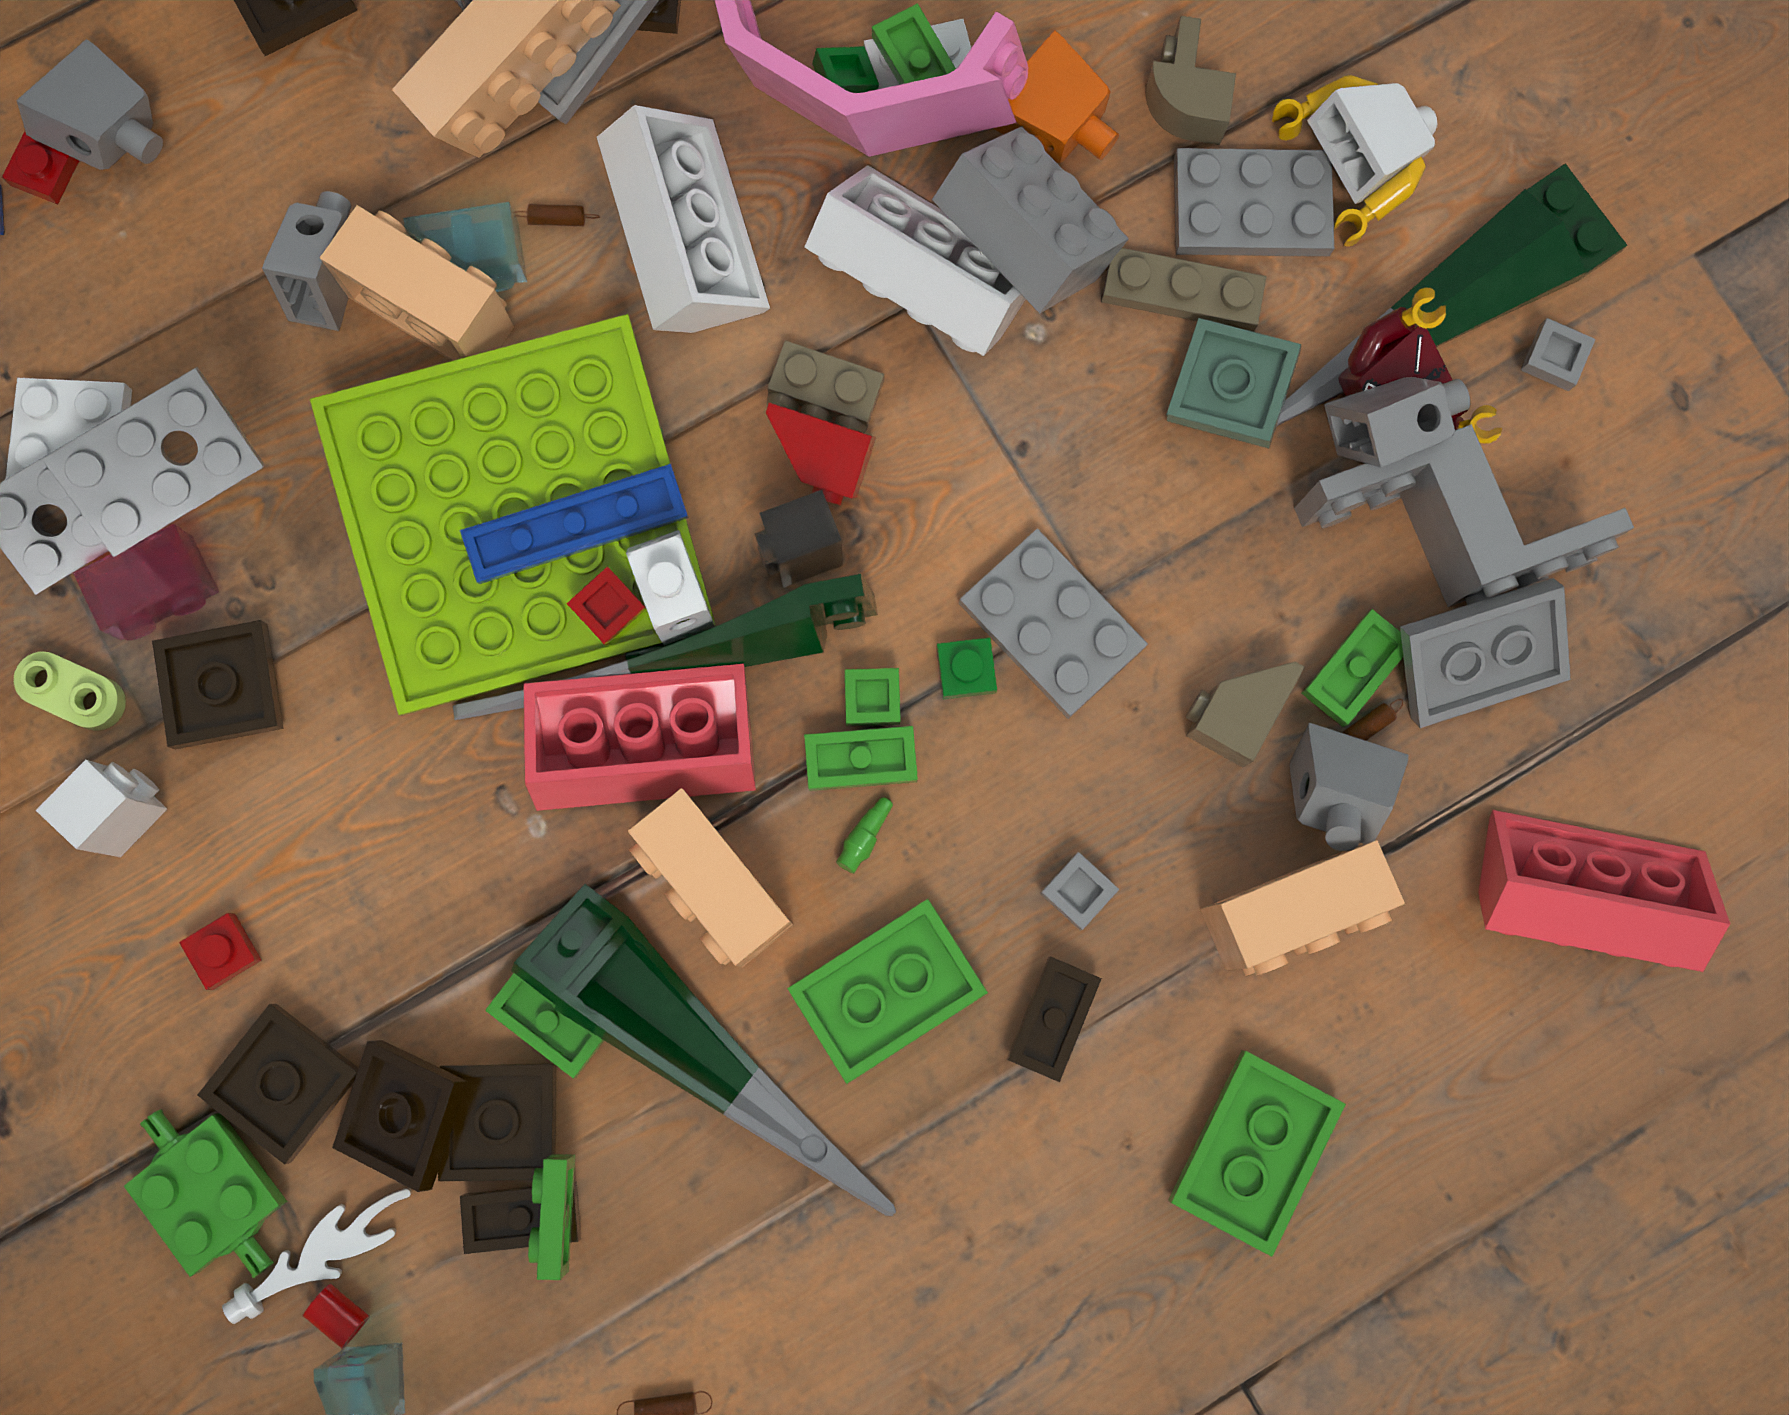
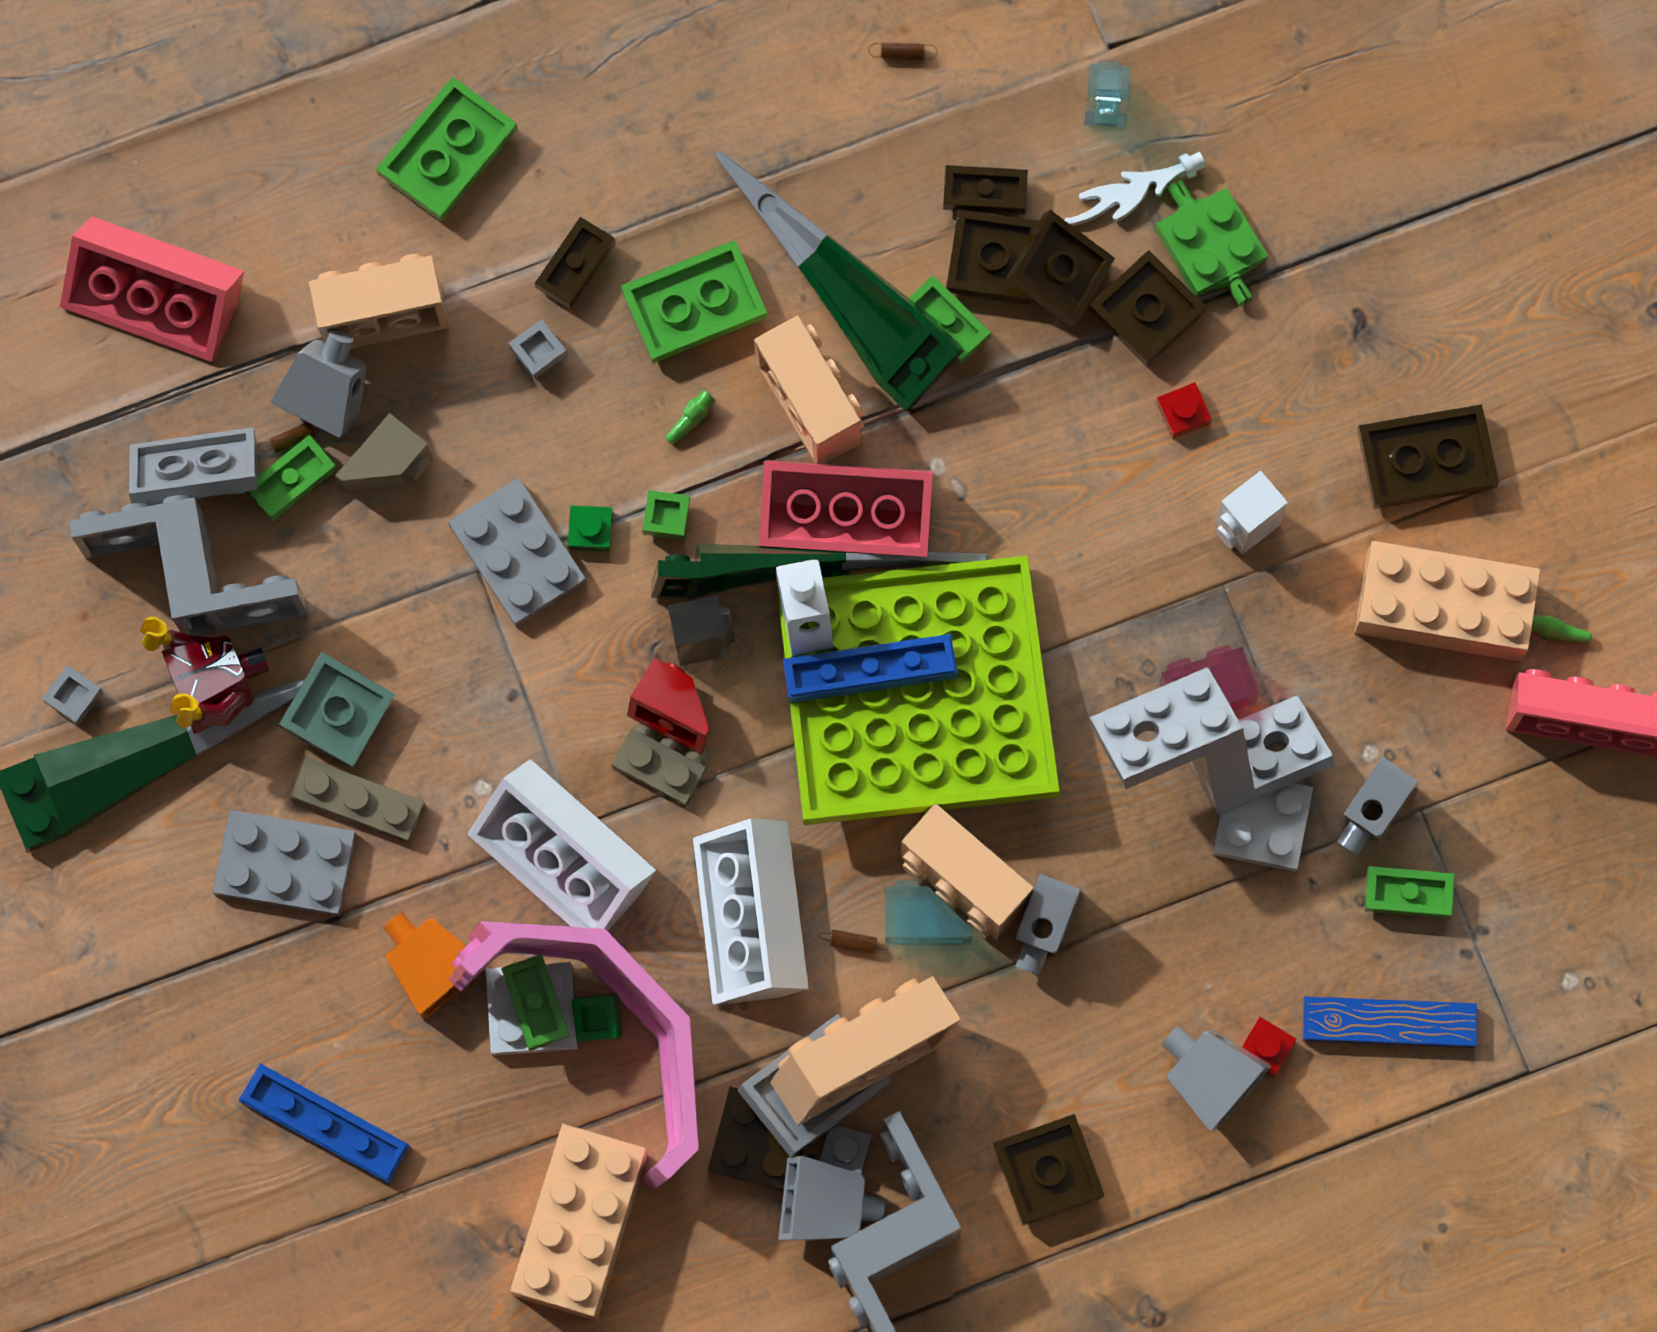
camera: 160 degrees left, 5 degrees down
yellowish green plate [14,651,126,731] -> none
dark brown plate [152,620,284,750] -> none
red hinge [303,1283,370,1349] -> none
bright green plate [528,1154,575,1280] -> none
red plate [566,566,646,645] -> none
bright green plate [804,726,918,791] -> none
light grey brick [932,127,1129,314] -> none
dark tan brick [1145,16,1236,145] -> none
white torso [1272,75,1437,247] -> none
light grey torso [1324,377,1470,468] -> none

